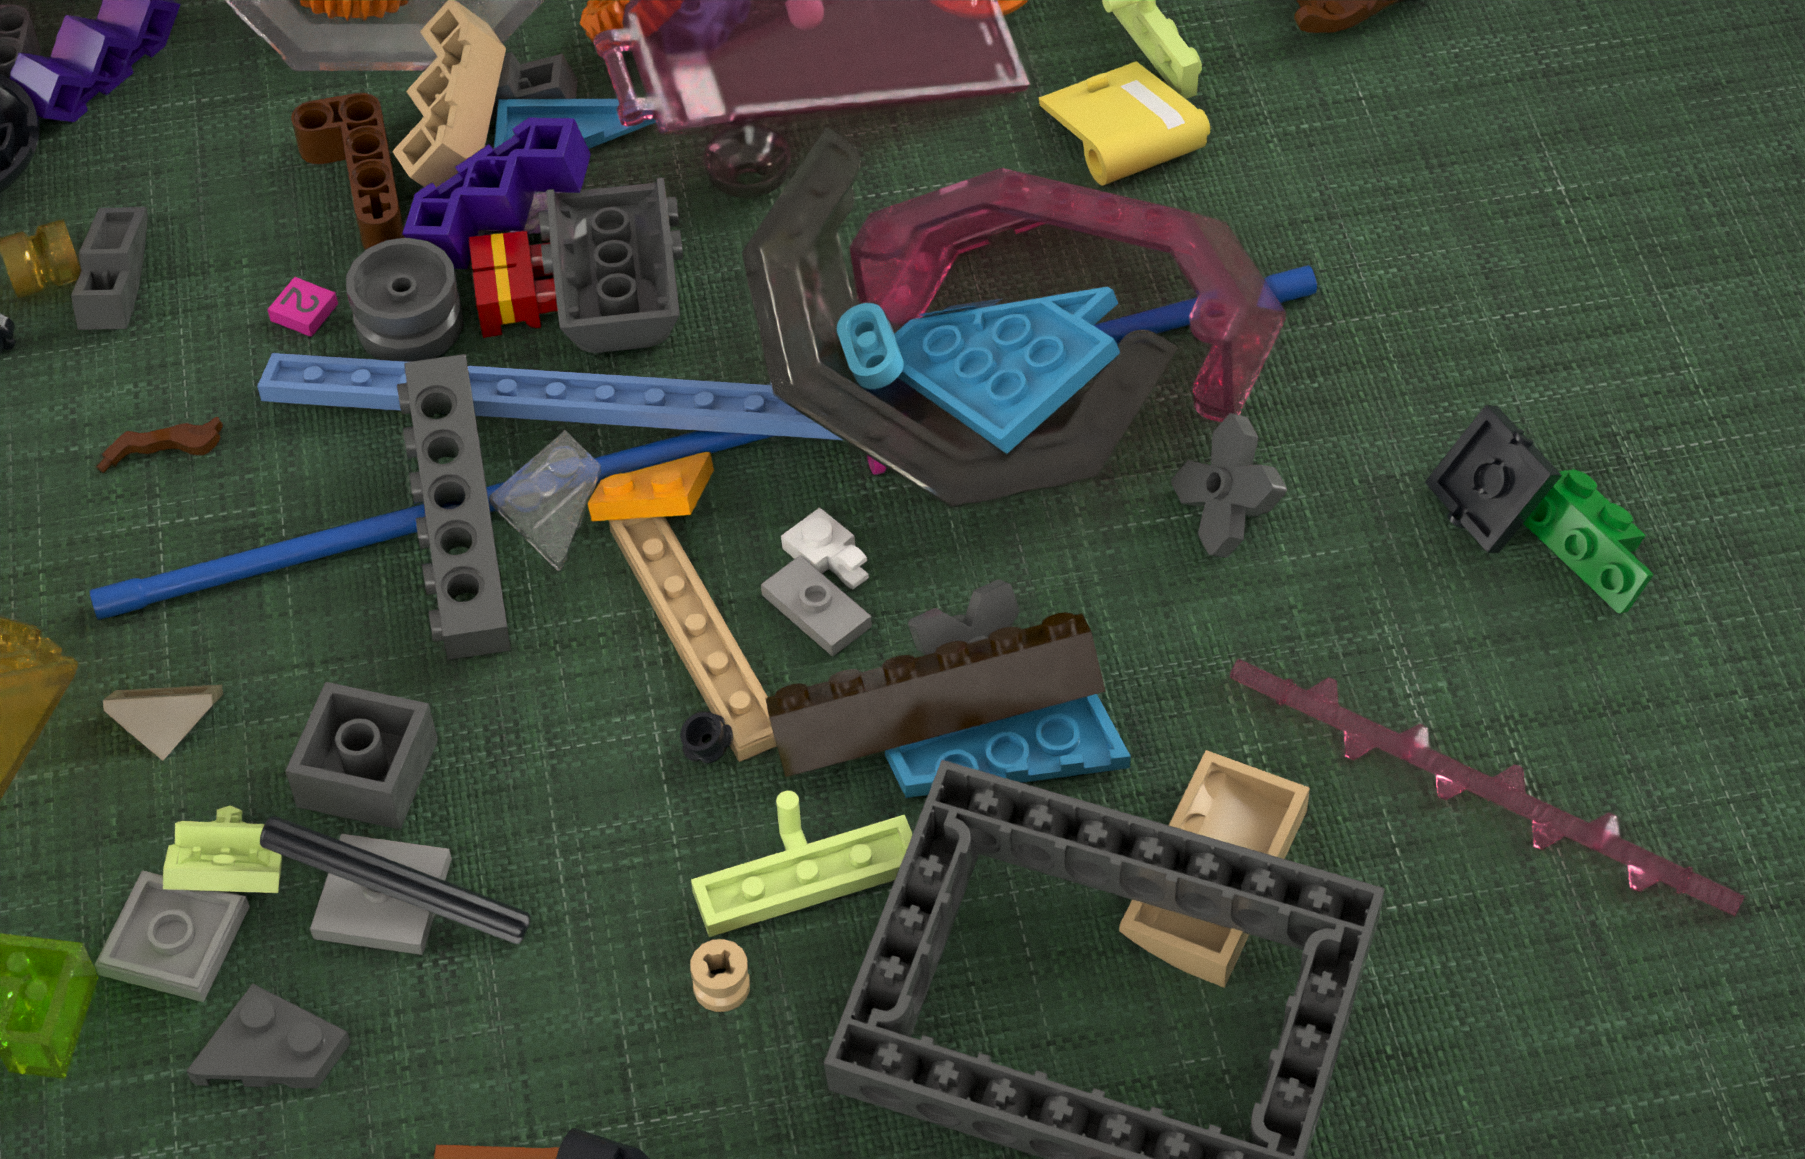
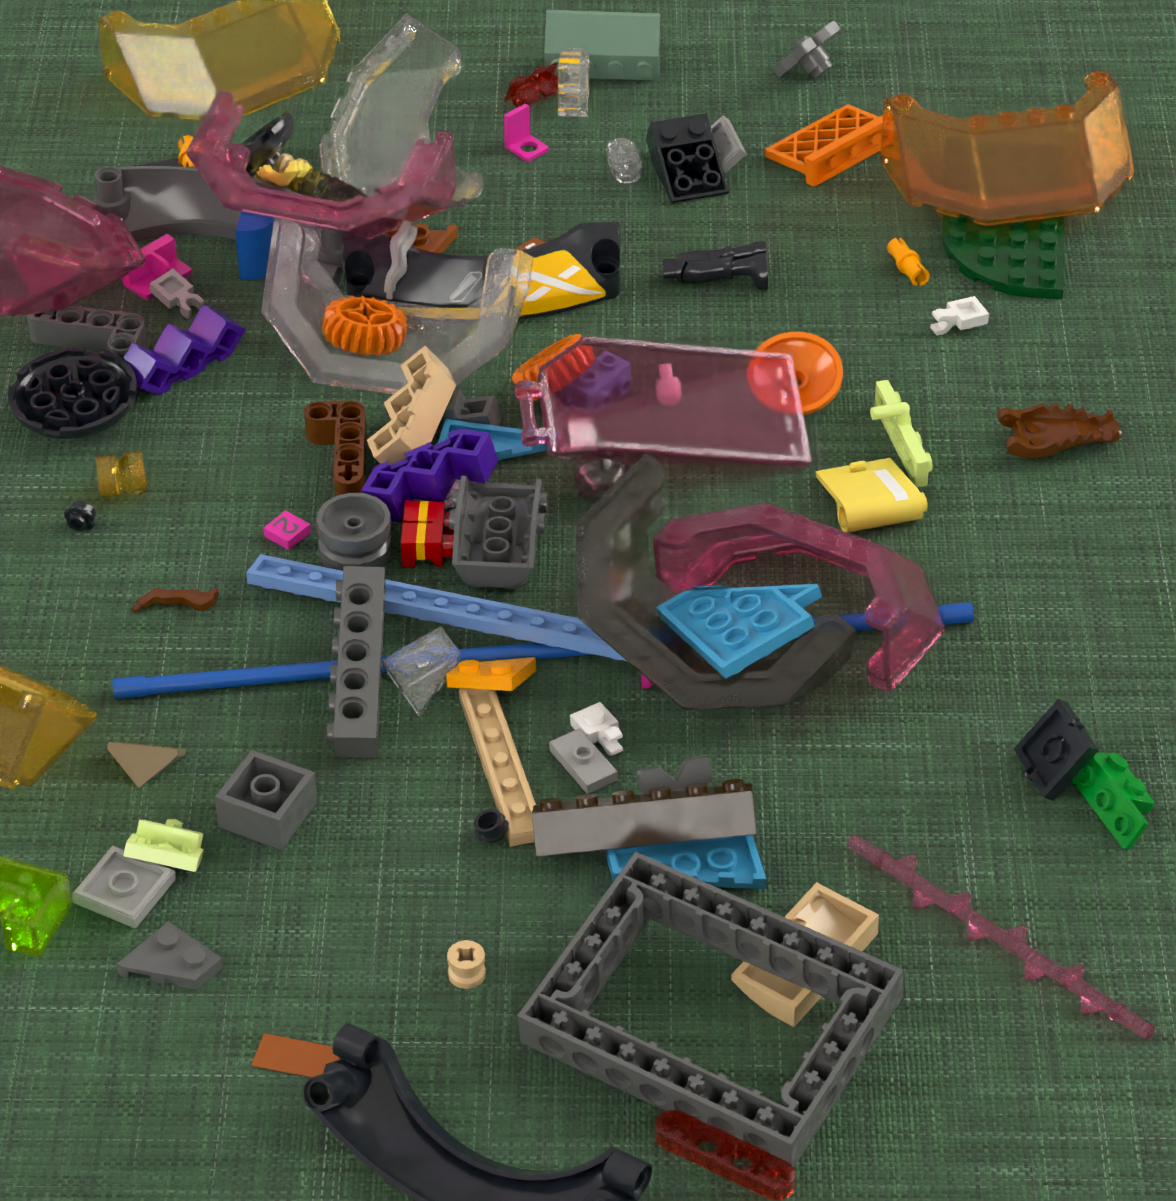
camera: 10 degrees right, 10 degrees down
dark grey slope [71,207,148,330] -> none
black axle [260,816,531,944] -> none
light grey plate [310,834,452,955] -> none
yellowish green plate [691,791,913,937] -> none
medium azure plate [837,303,904,389] -> none
dark grey plant [1171,413,1287,558] -> none

